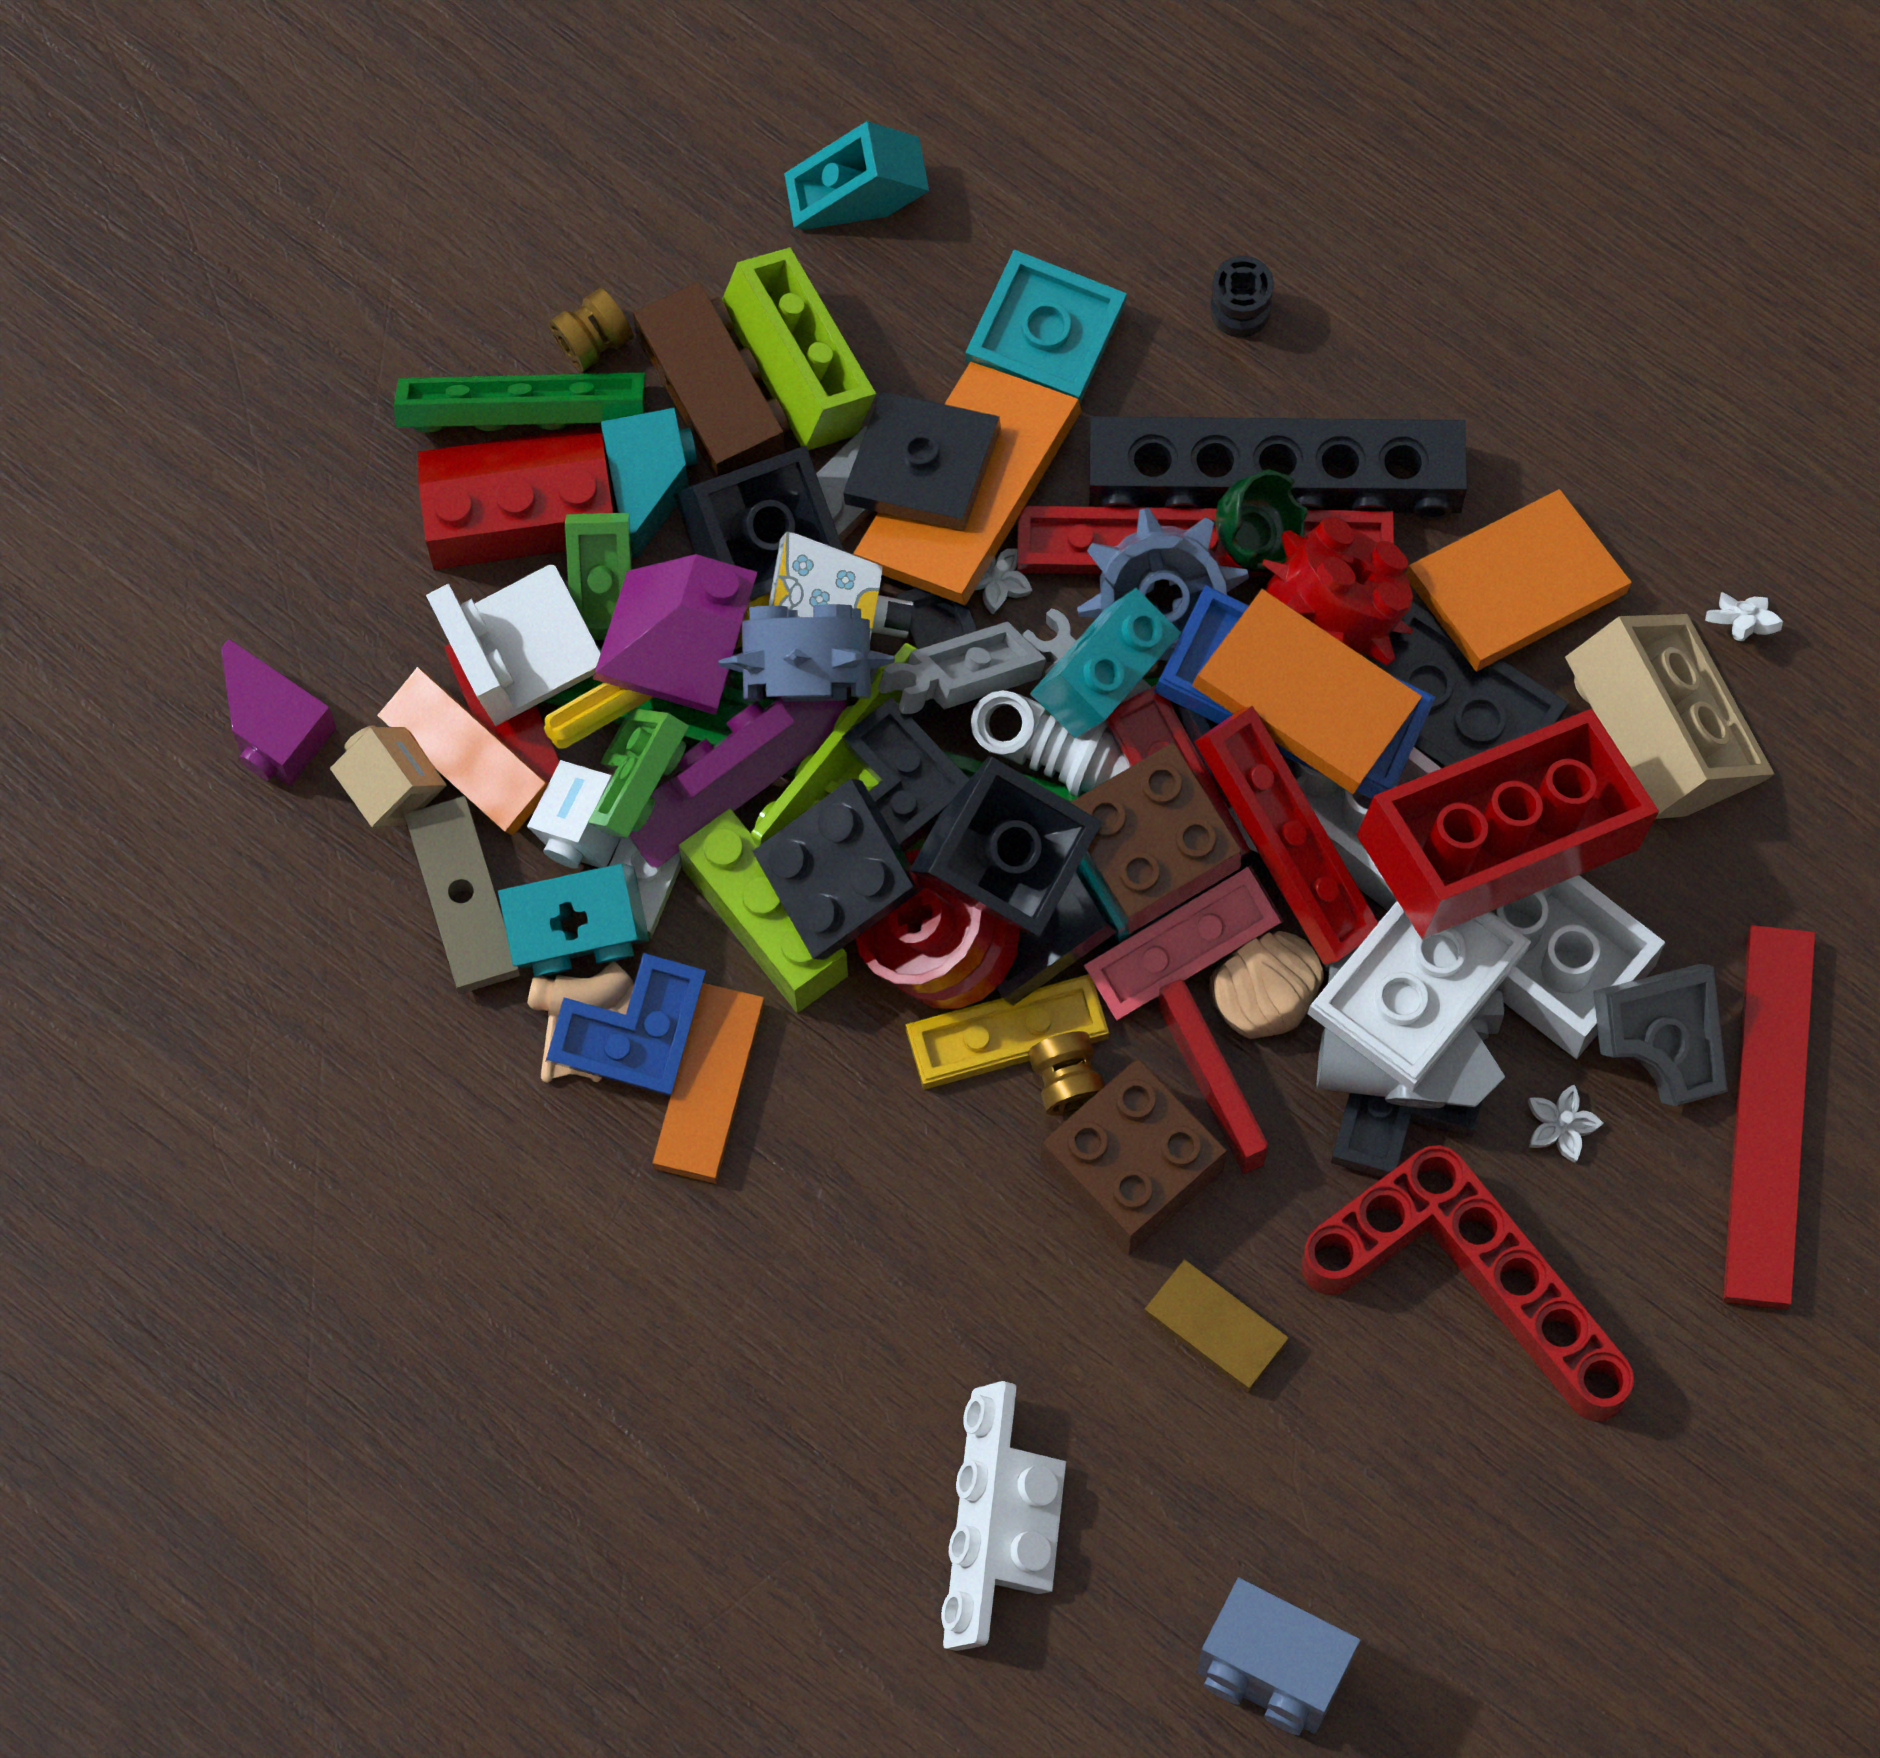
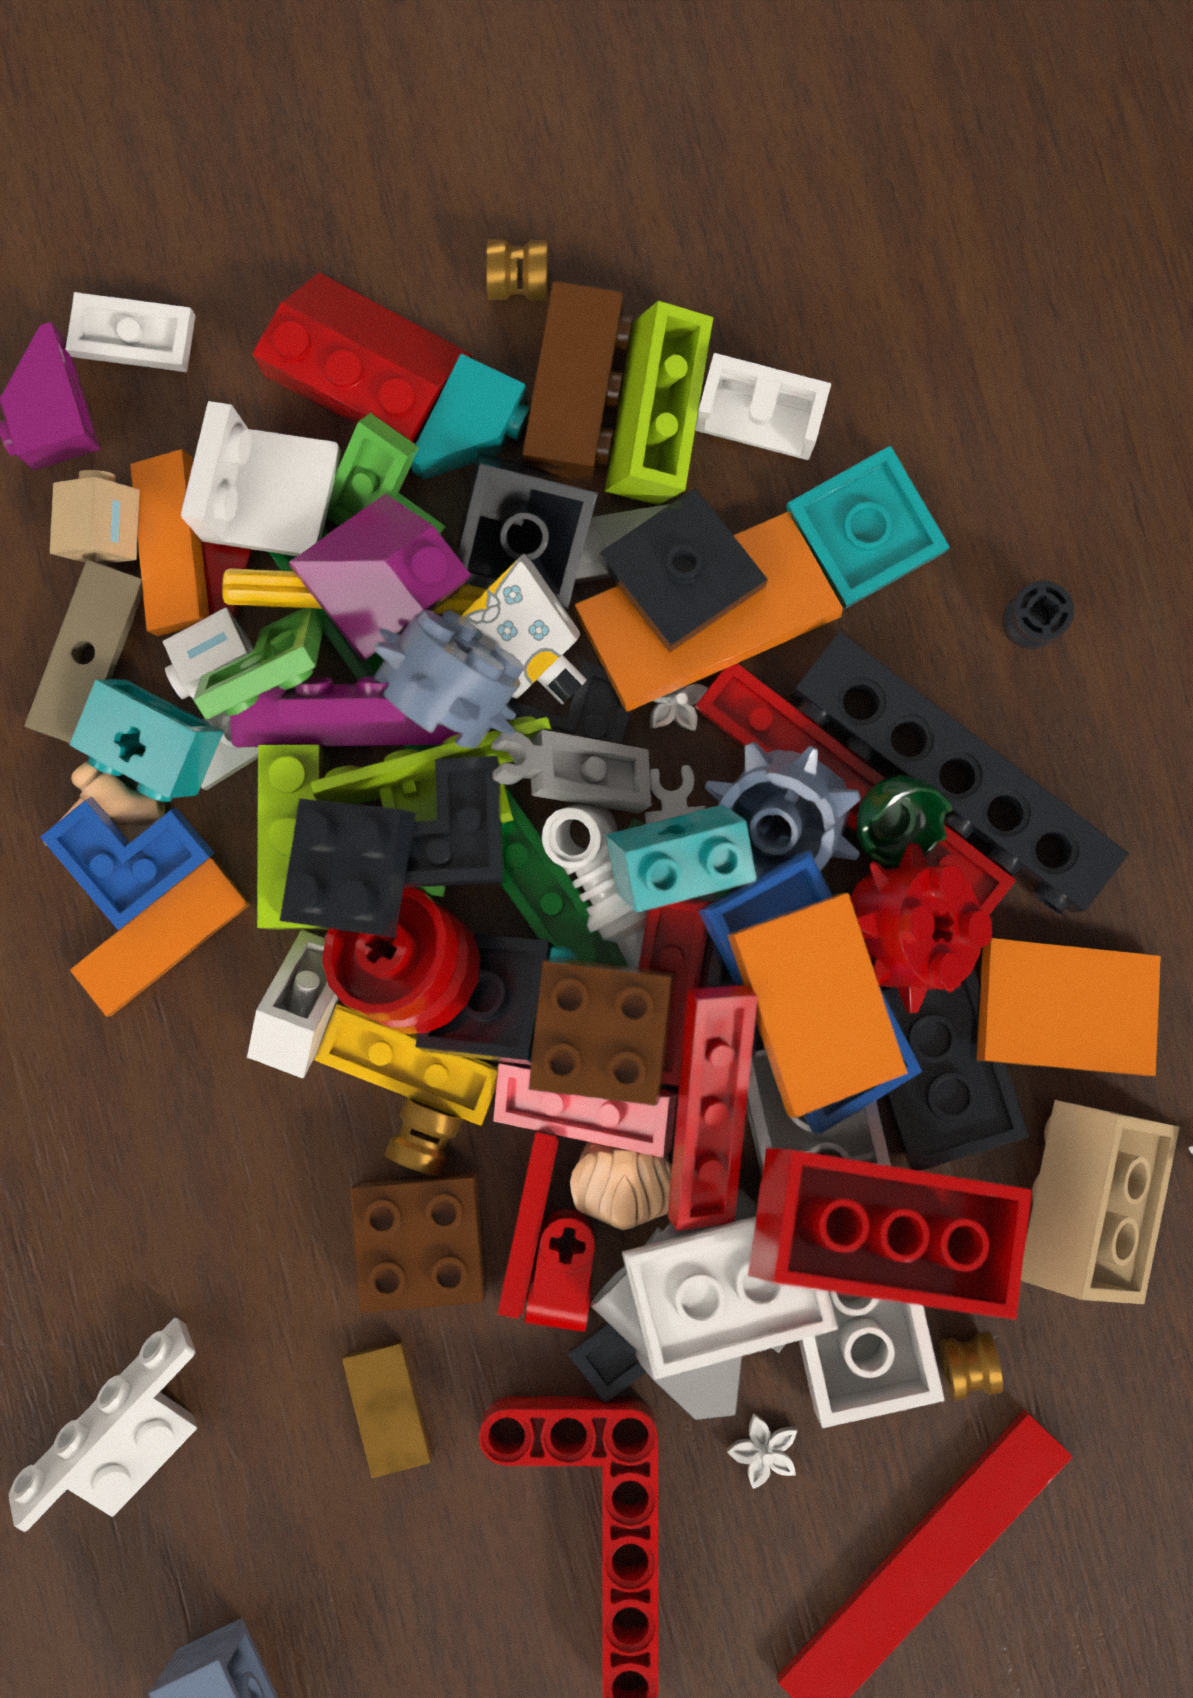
camera: 40 degrees right, 15 degrees up
green plate [394,372,646,432] -> none
teal slope [784,121,929,230] -> none
black slope [909,756,1103,937] -> none
dark grey tile [1593,964,1728,1106] -> none
none -> white plate [65,292,196,372]
none -> white slope [247,930,339,1079]
none -> red piece [524,1208,595,1332]
none -> white window [695,353,831,460]
none -> pearl gold wheel [940,1331,1003,1401]

